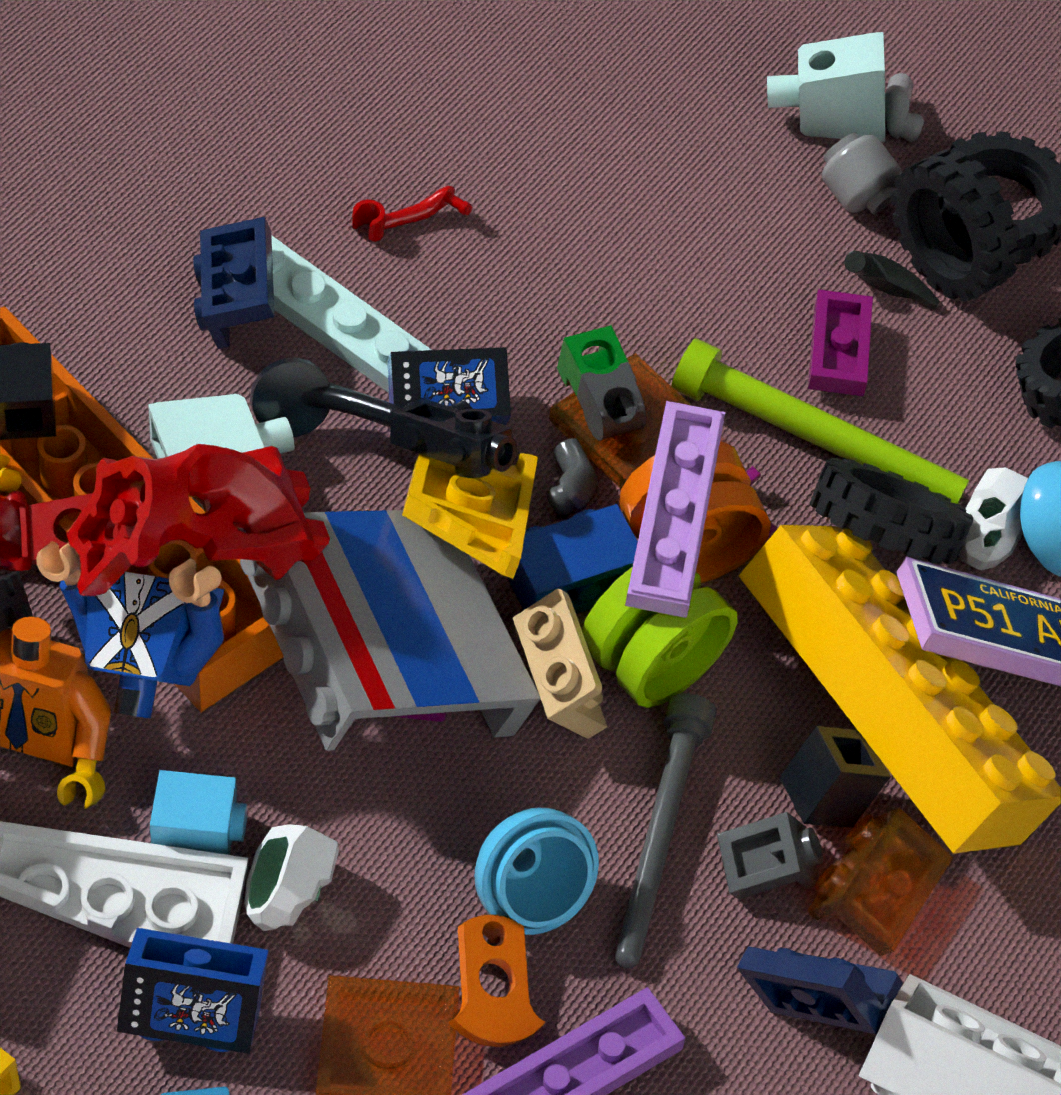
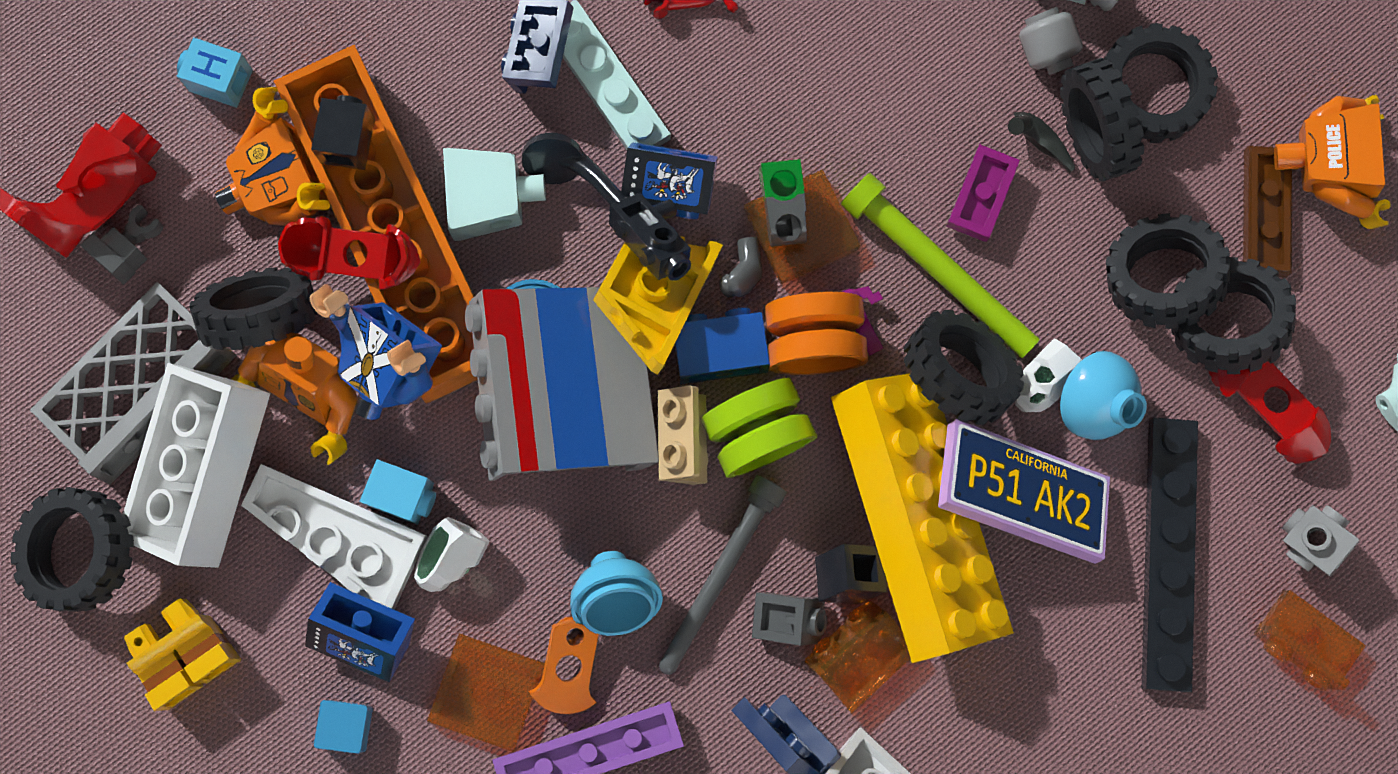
camera: 20 degrees right, 25 degrees up
red hips [66,444,330,597] -> none
lavender tile [625,401,726,618] -> none

